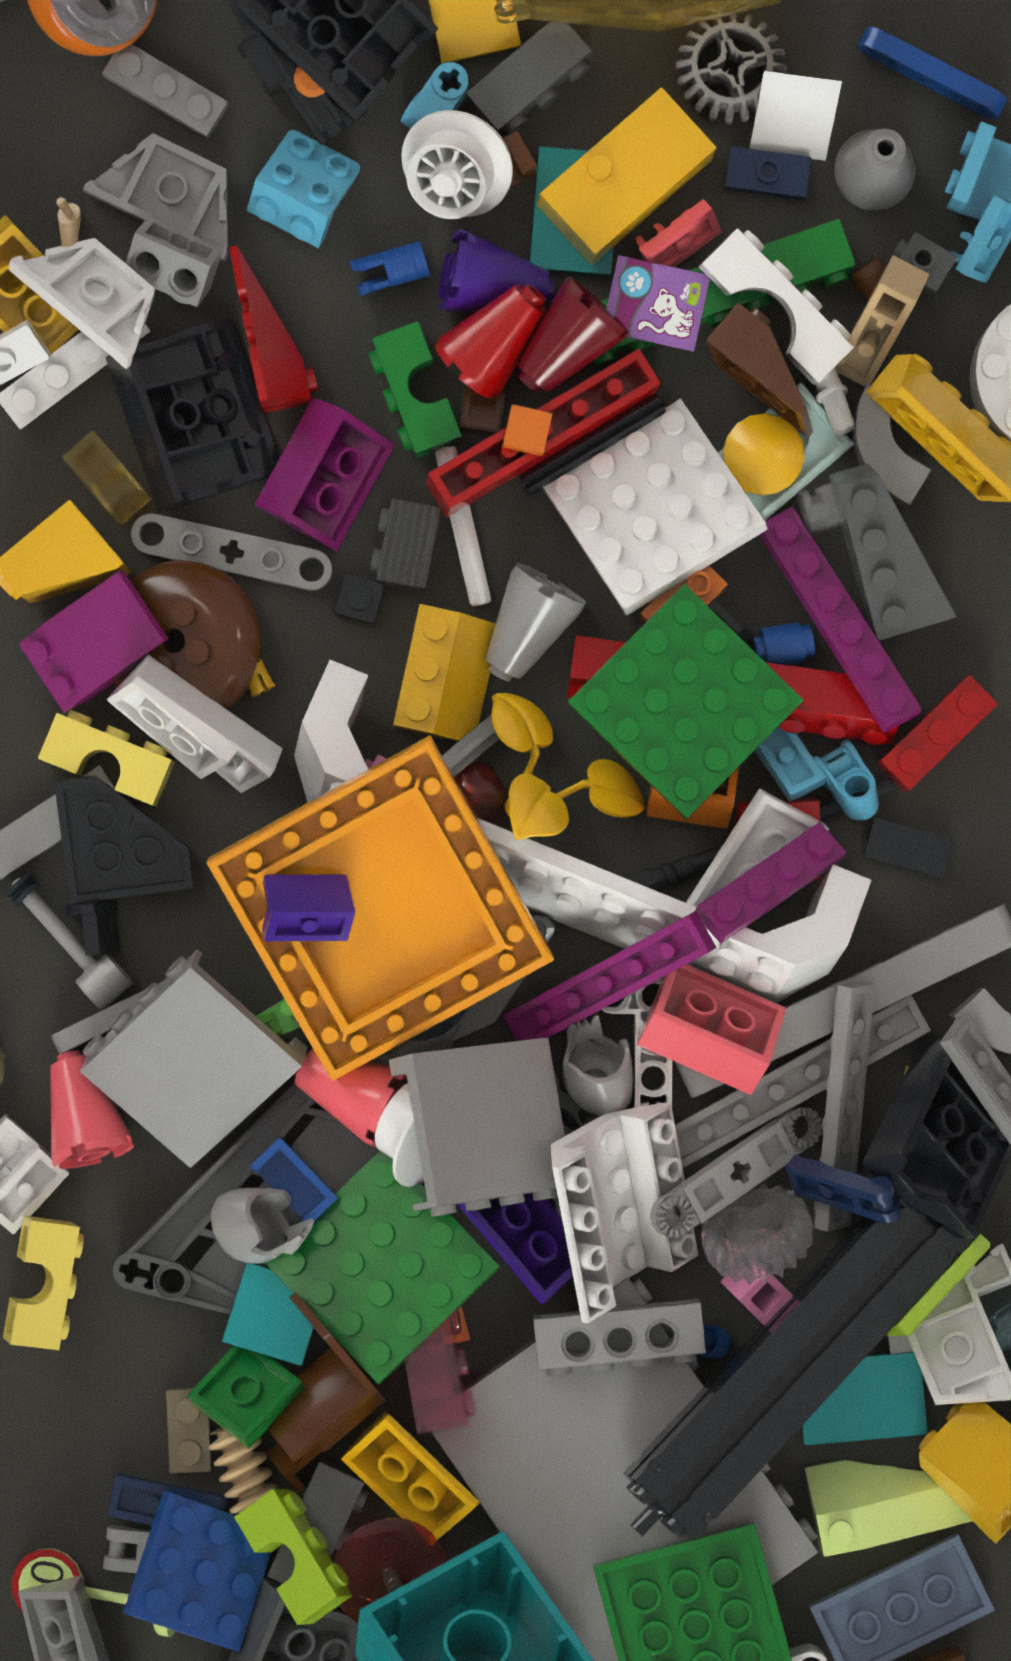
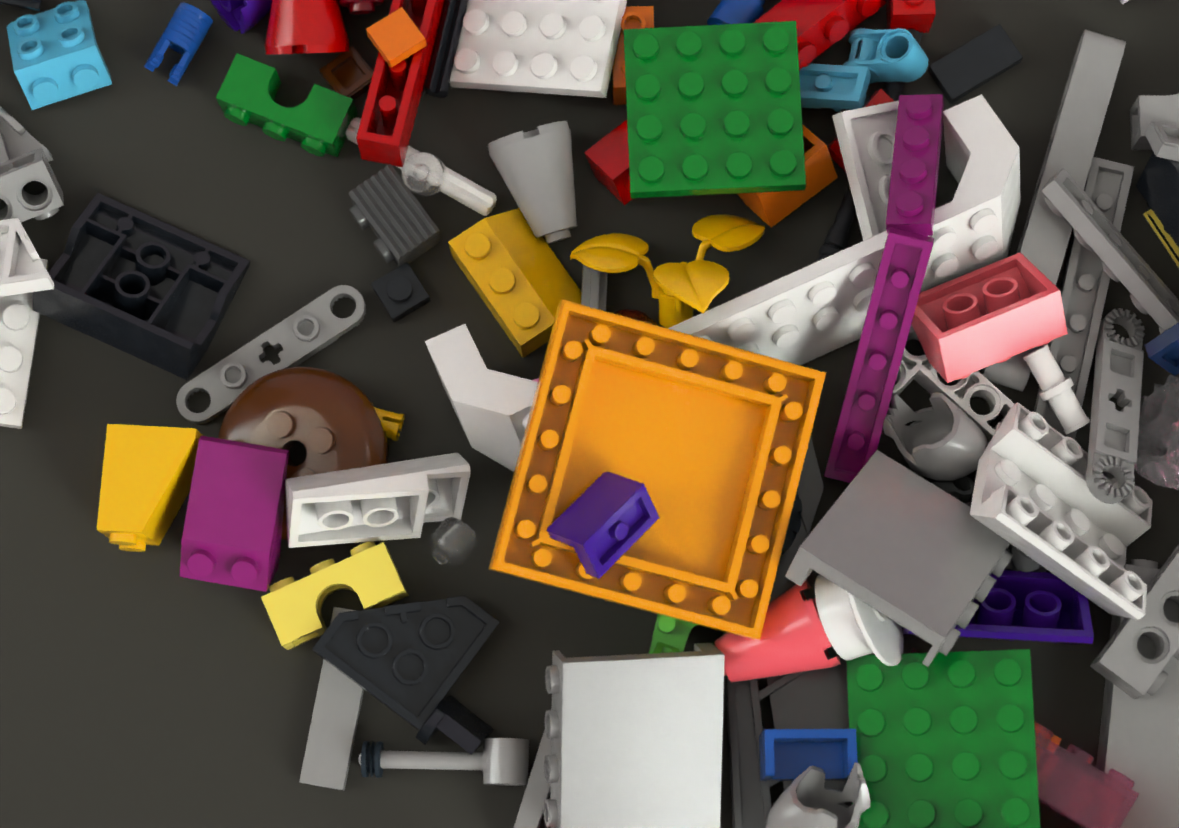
camera: 40 degrees left, 10 degrees down
clear yellow slope [62,431,152,525] -> none
red wedge [229,245,318,414] -> none
magenta slope [254,397,395,552] -> none
none -> clear piece [402,152,447,196]
none -> clear piece [429,517,479,567]
none -> white pin [1023,344,1090,434]

